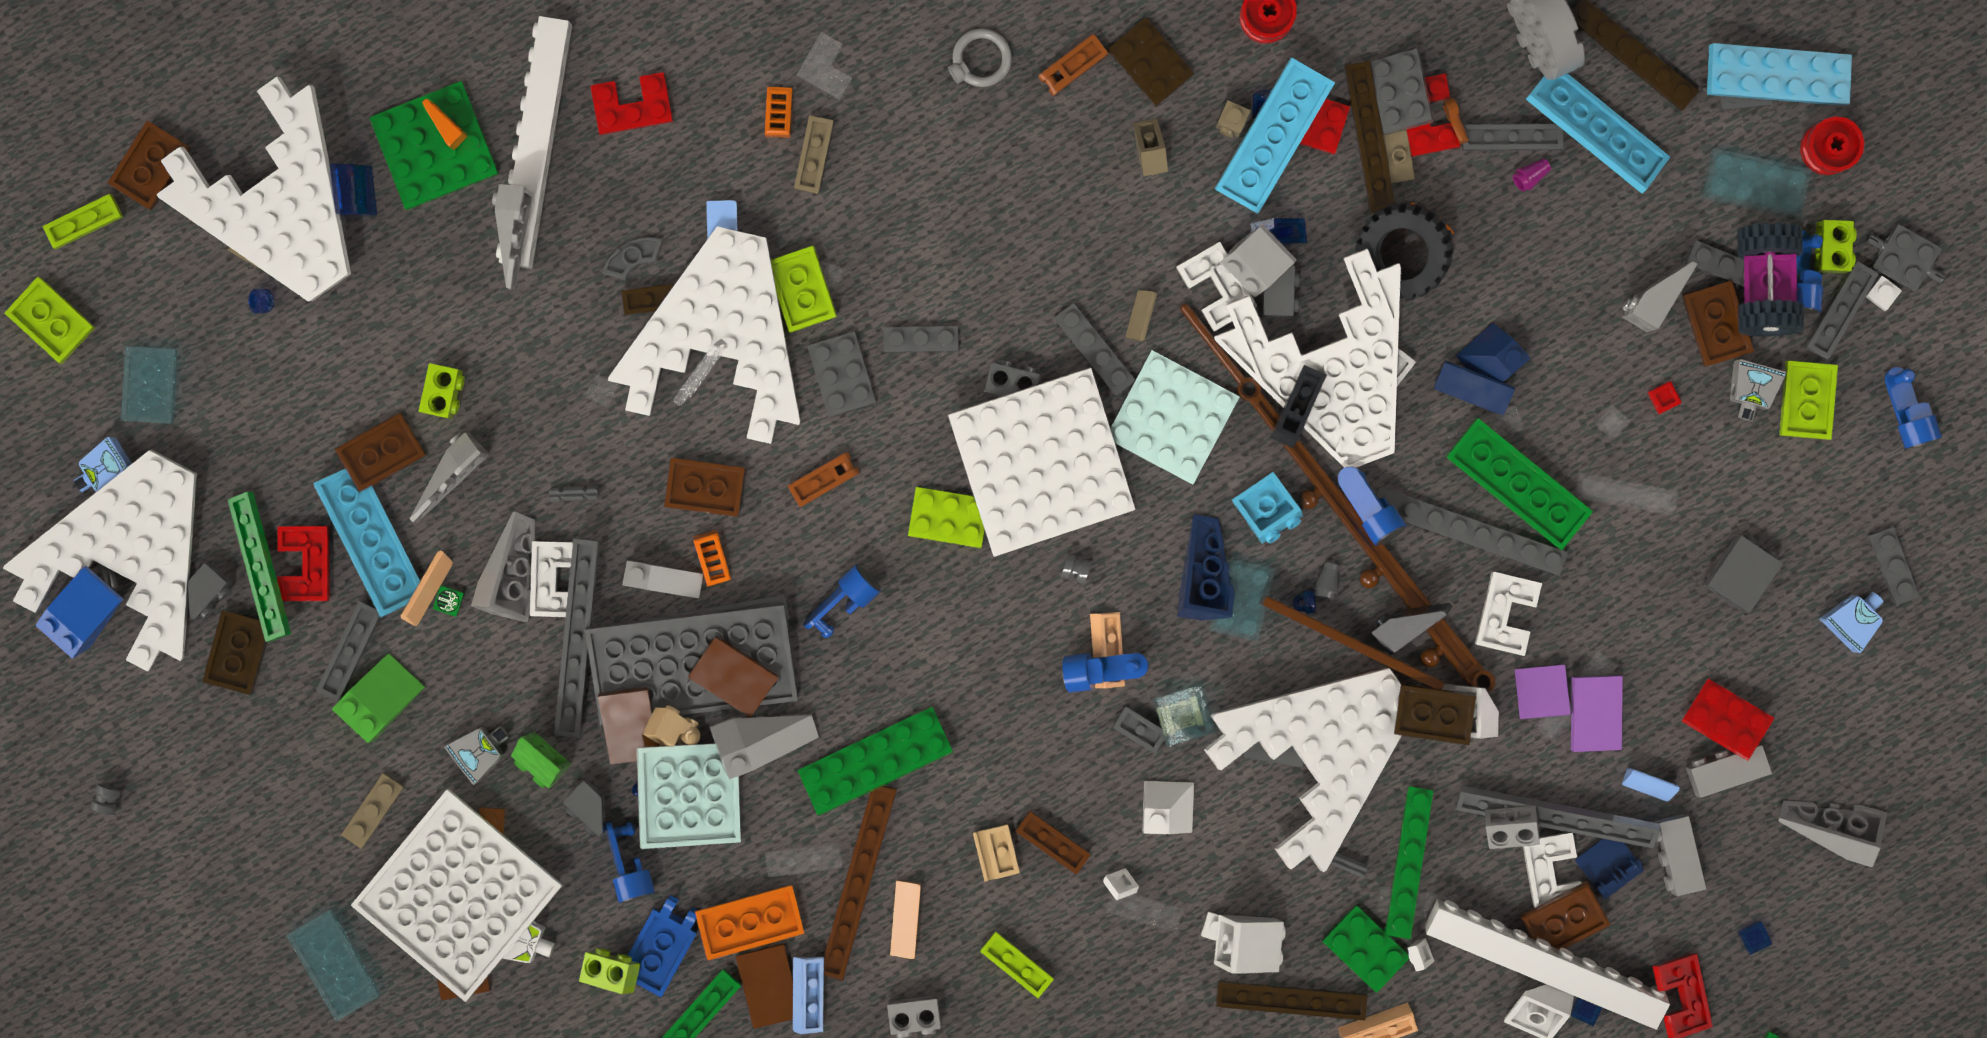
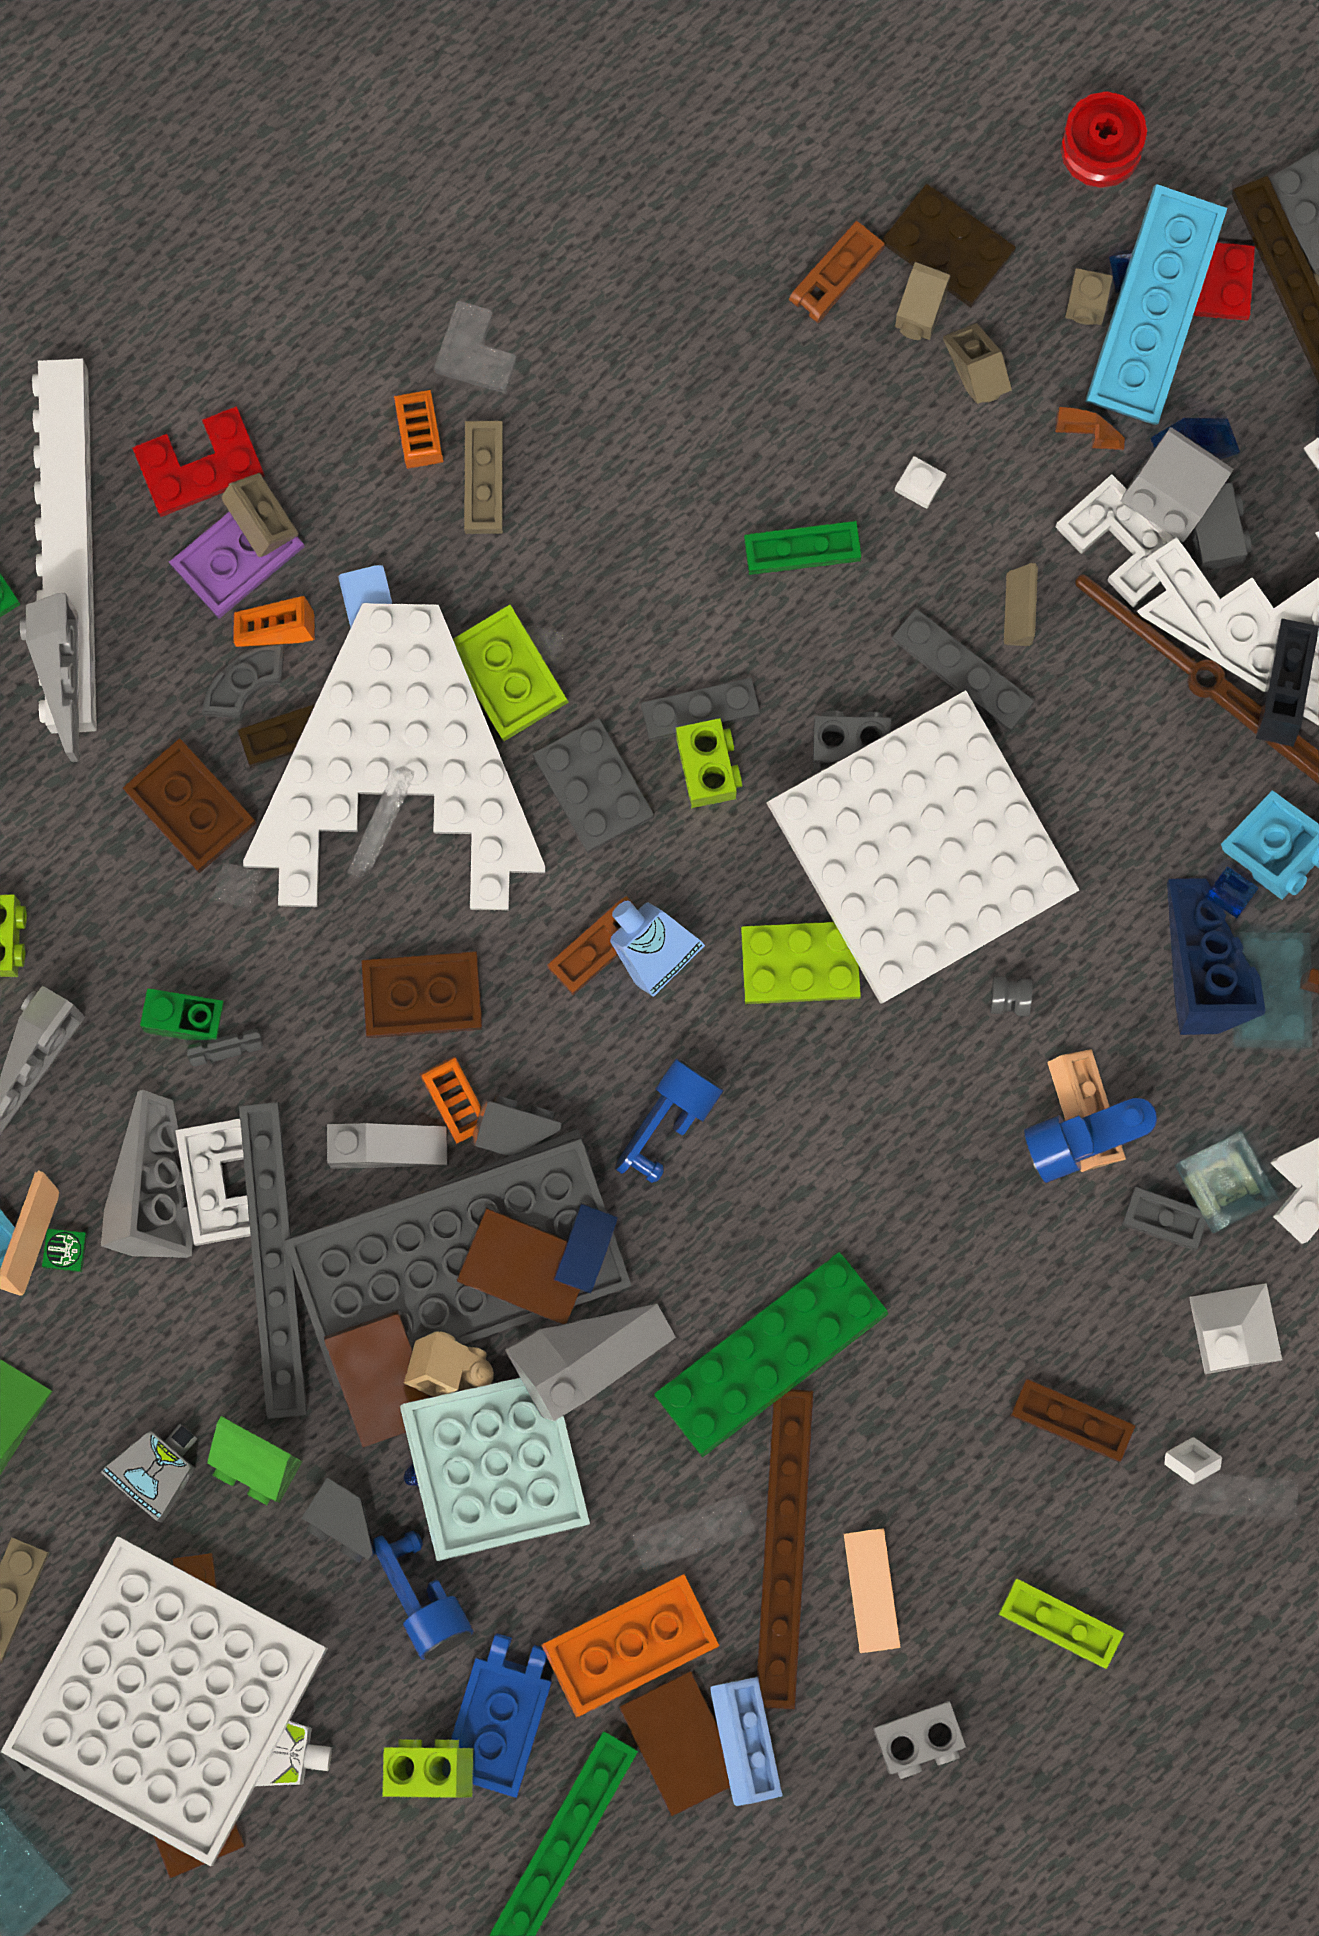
camera: 10 degrees left, 10 degrees down
light grey piece [948,28,1012,87] -> none
tan plate [973,824,1020,882] -> none
light aqua plate [1110,350,1240,485] -> none
none -> reddish brown plate [123,738,257,874]
none -> green slope [140,988,224,1040]
none -> medium lavender tile [169,512,304,619]
none -> dark tan slope [222,473,299,557]
none -> orange slope [234,596,315,647]
none -> dark grey slope [471,1095,562,1157]
none -> dark blue slope [554,1203,618,1293]
none -> light blue torso [610,900,705,997]
none -> lime brick [676,718,742,808]
none -> green plate [744,521,861,575]
none -> dark tan slope [895,262,950,340]
none -> white plate [895,456,946,509]
none -> dark orange slope [1055,407,1125,450]
none -> clear blue tile [1205,866,1258,918]

